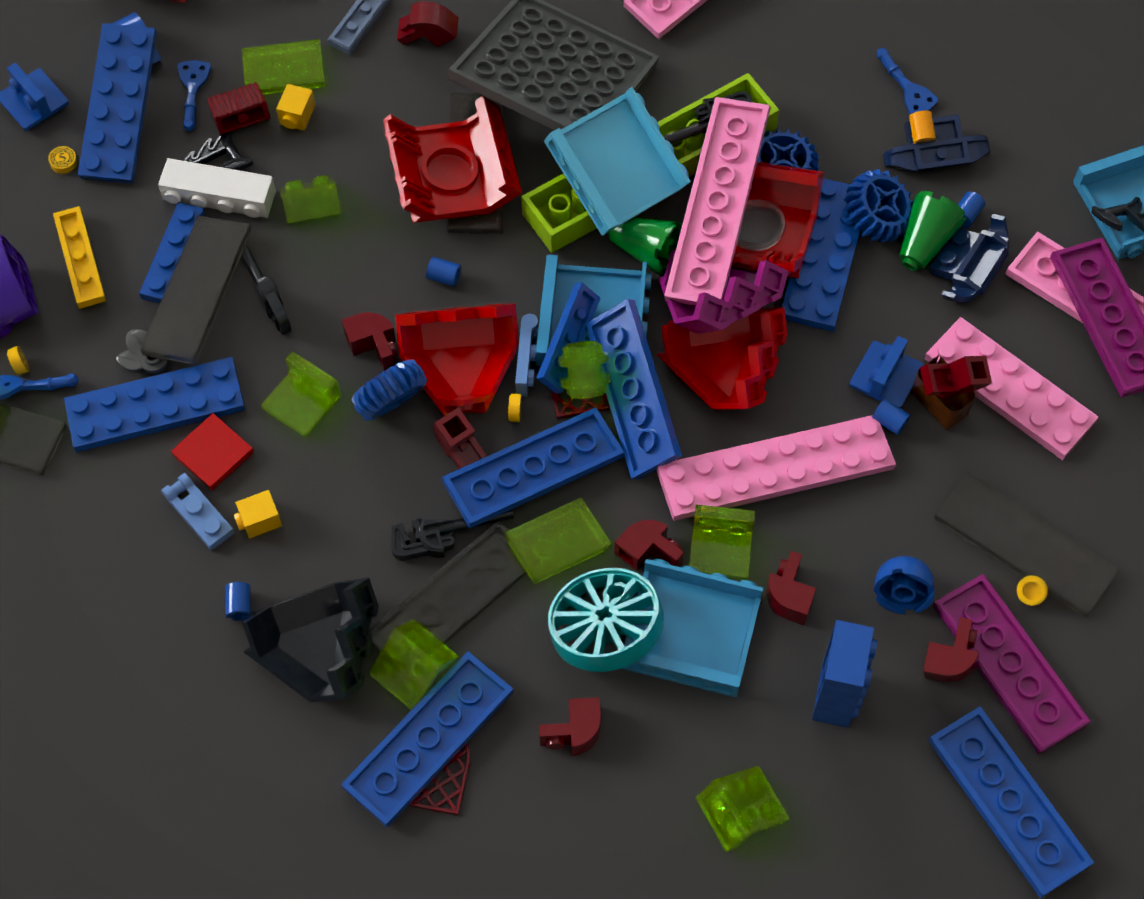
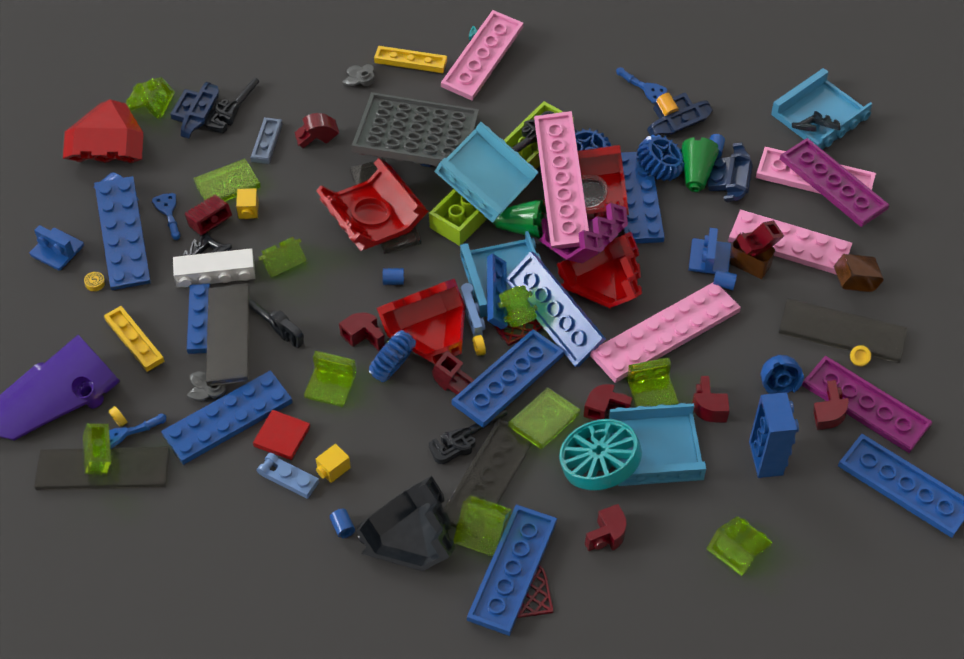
camera: 20 degrees left, 10 degrees down
none -> reddish brown piece [833,254,884,292]

